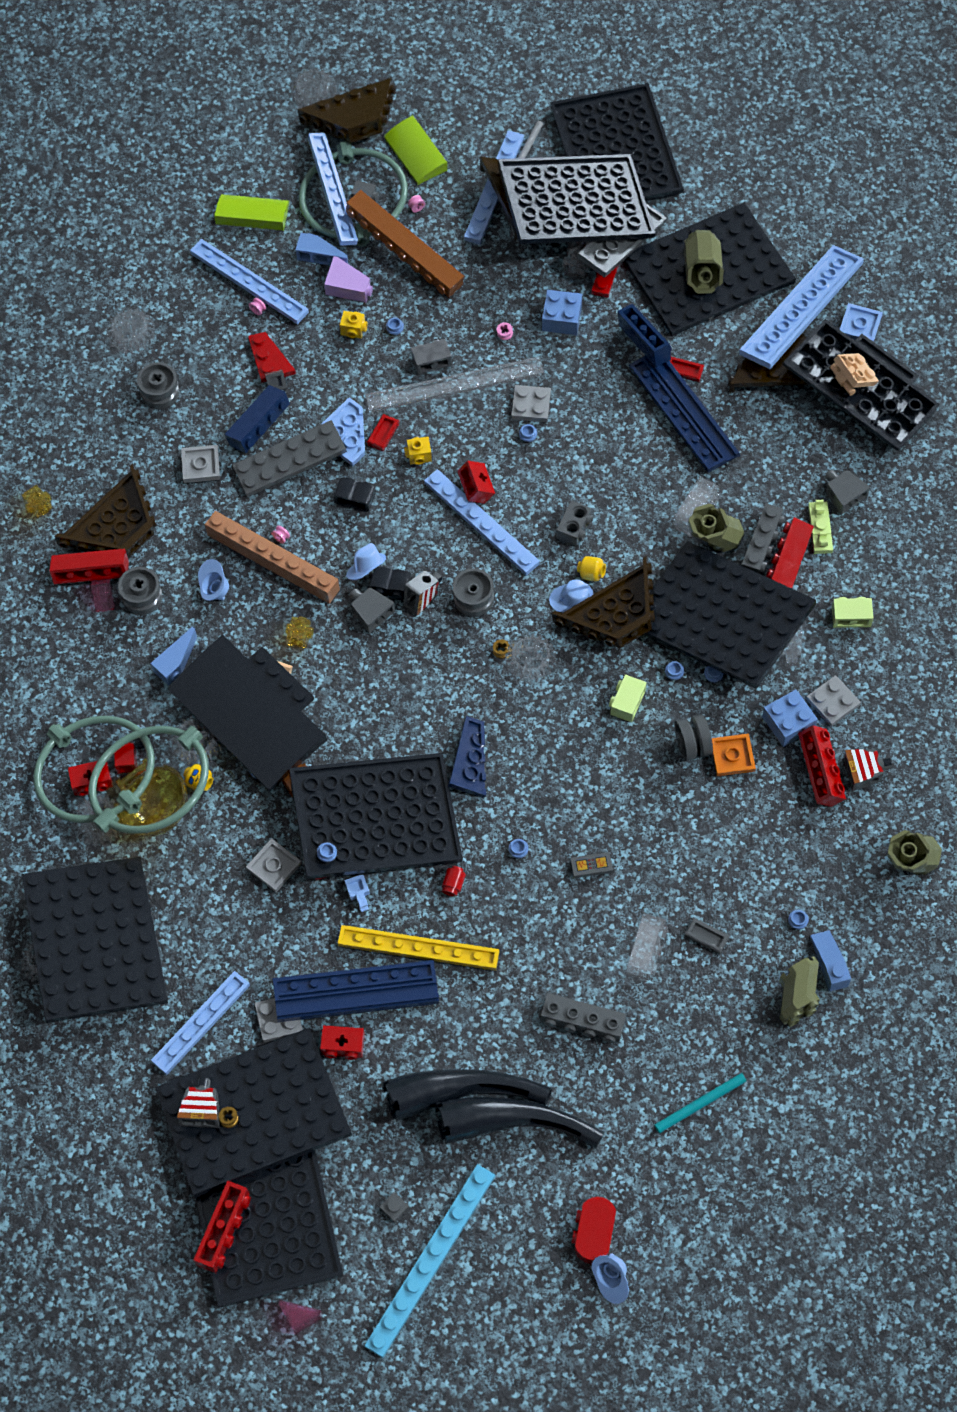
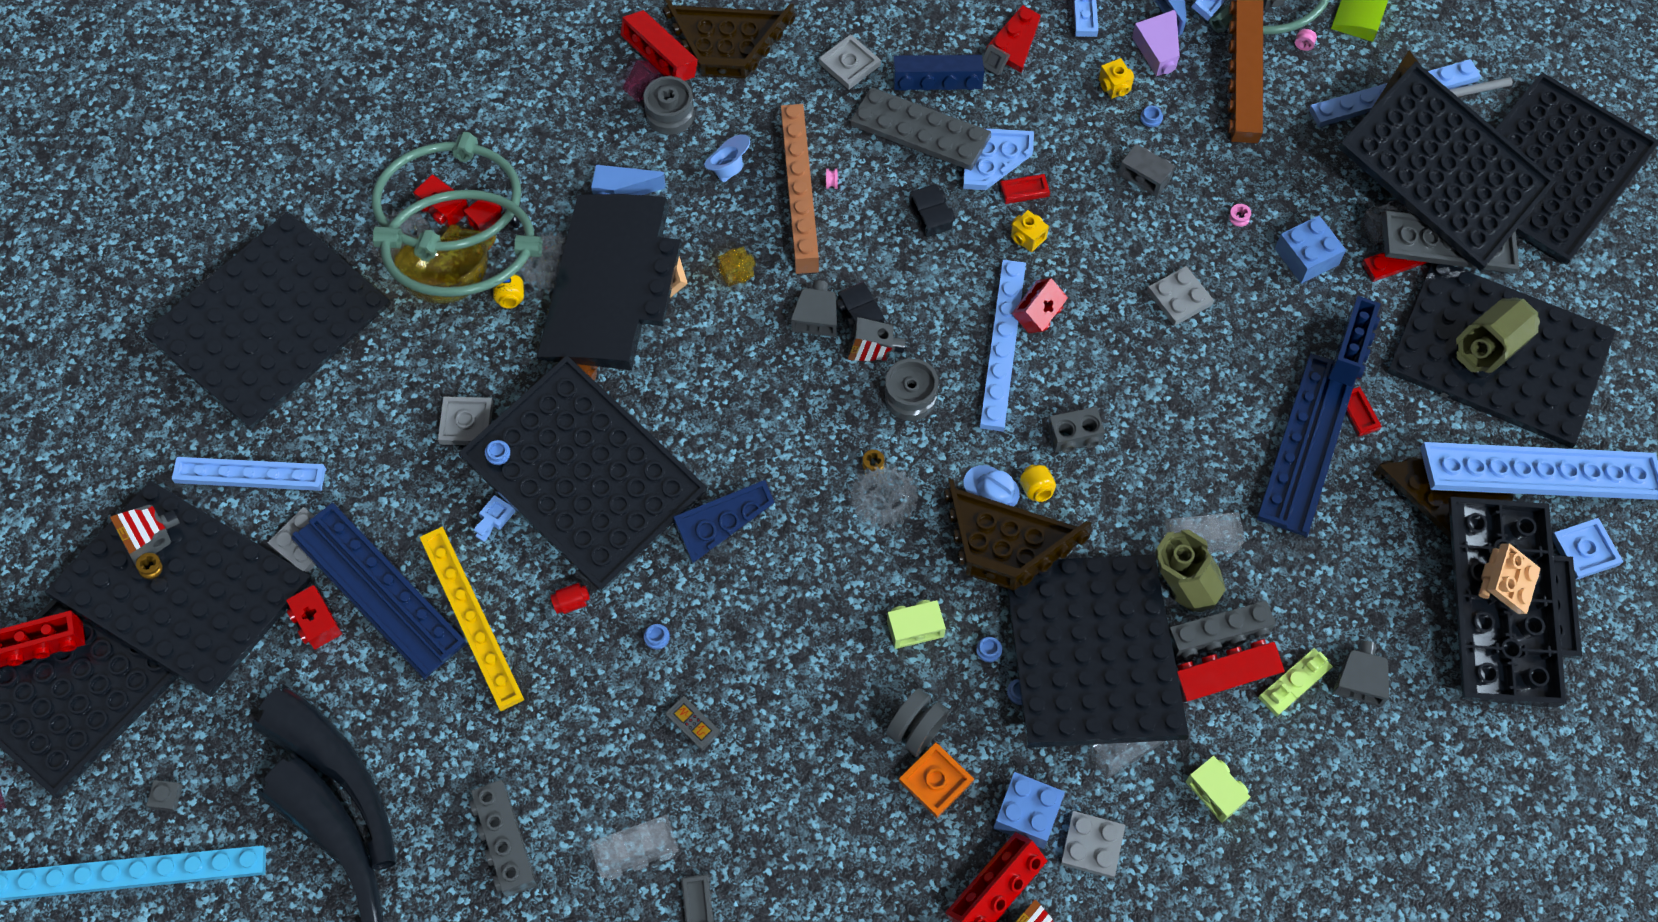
camera: 50 degrees right, 0 degrees up
light blue piece [346,543,386,580] -> none
clear plate [365,356,544,413] -> none
medium blue plate [519,424,537,442] -> none

